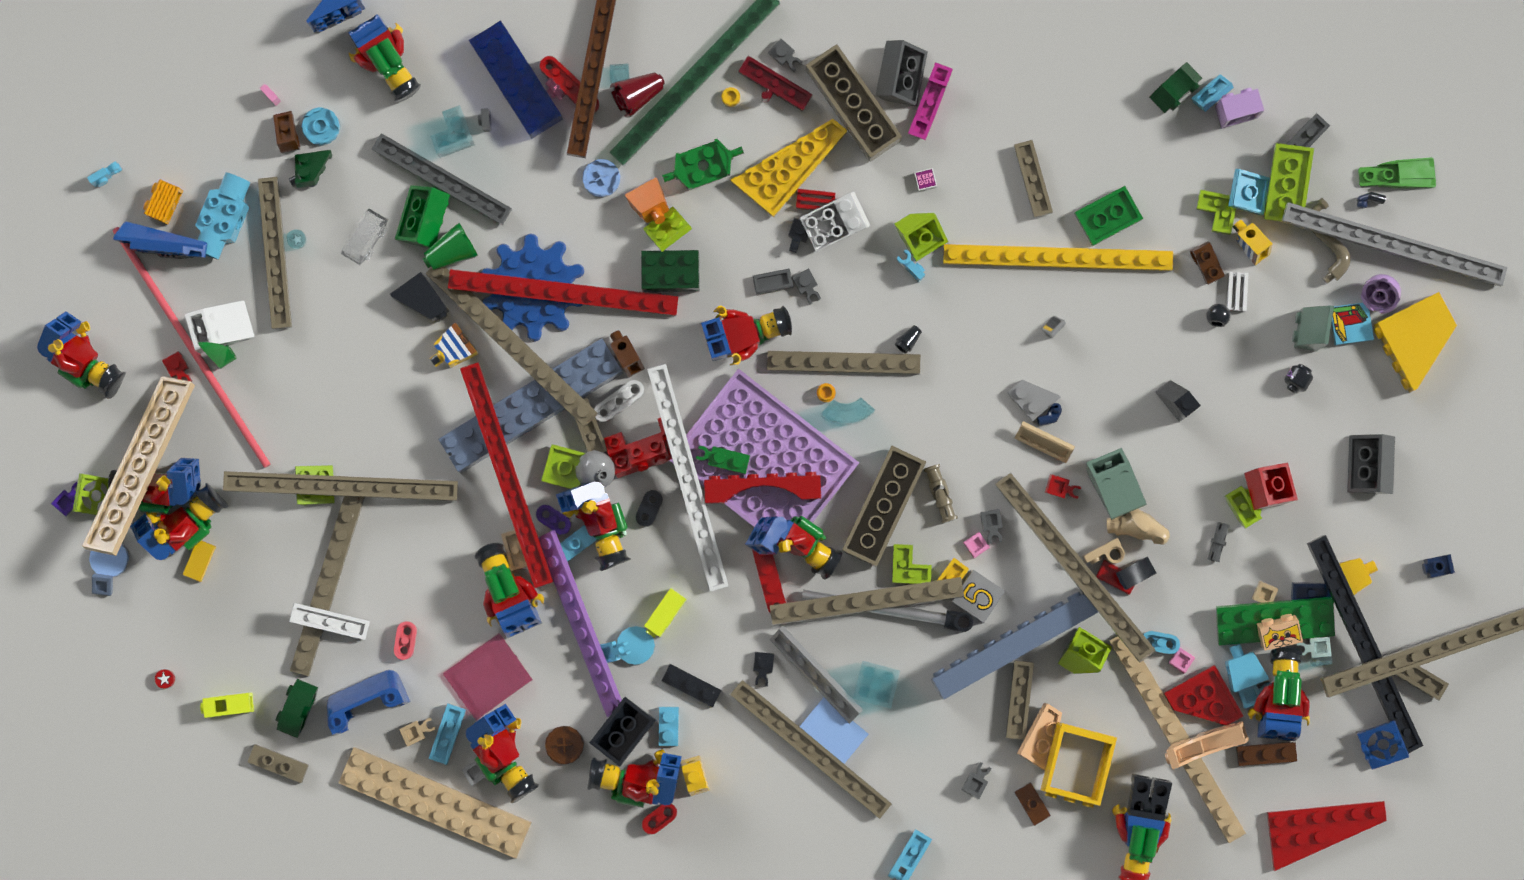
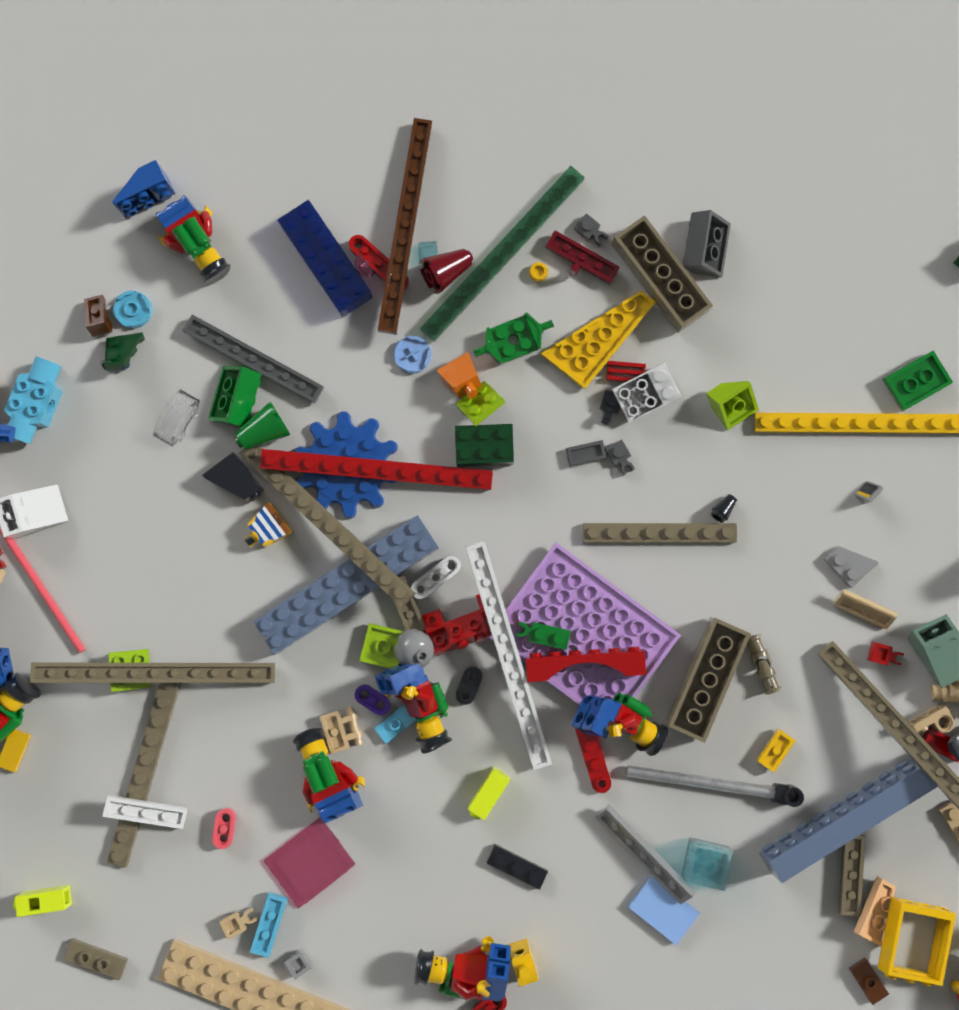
camera: 10 degrees left, 0 degrees up
green piece [198,342,237,369] -> none
dark tan plate [258,177,292,329] -> none
bright pink tile [260,84,281,106] -> none
dark green brick [275,679,318,738] -> none
clear light blue tile [287,229,307,249] -> none
blue windscreen [327,670,411,735] -> none
clear light blue brick [431,105,475,158] -> none
red plate [460,362,553,588] -> none
piece [466,704,539,803] -> none
dark grey plate [478,108,492,131] -> none
medium lavender plate [538,530,622,717] -> none
reddish brown tile [545,726,584,764] -> none
black slope [589,697,656,767] -> none
medium azure plate [600,641,631,663] -> none
reddish brown torso [610,330,645,378] -> none
medium azure tile [617,626,655,665] -> none
medium azure plate [659,707,679,746] -> none
piece [701,306,792,366] -> none
dark tan plate [730,680,892,819] -> none
black plate [753,652,774,686] -> none
dark tan plate [770,577,964,625] -> none
light orange plate [817,383,836,402] -> none
clear light blue brick [821,397,875,425] -> none
lime plate [892,544,932,584] -> none
medium azure plate [897,249,925,282] -> none
dark pink slope [908,62,953,140] -> none
tile [914,168,937,192] -> none
light grey tile [952,570,1005,623] -> none
dark grey plate [961,762,992,799] -> none
bright pink tile [963,532,990,558] -> none
dark grey plate [980,509,1003,544] -> none
dark tan plate [1014,140,1053,218] -> none
dark blue arm [1037,403,1062,426] -> none
lime slope [1058,627,1112,674] -> none

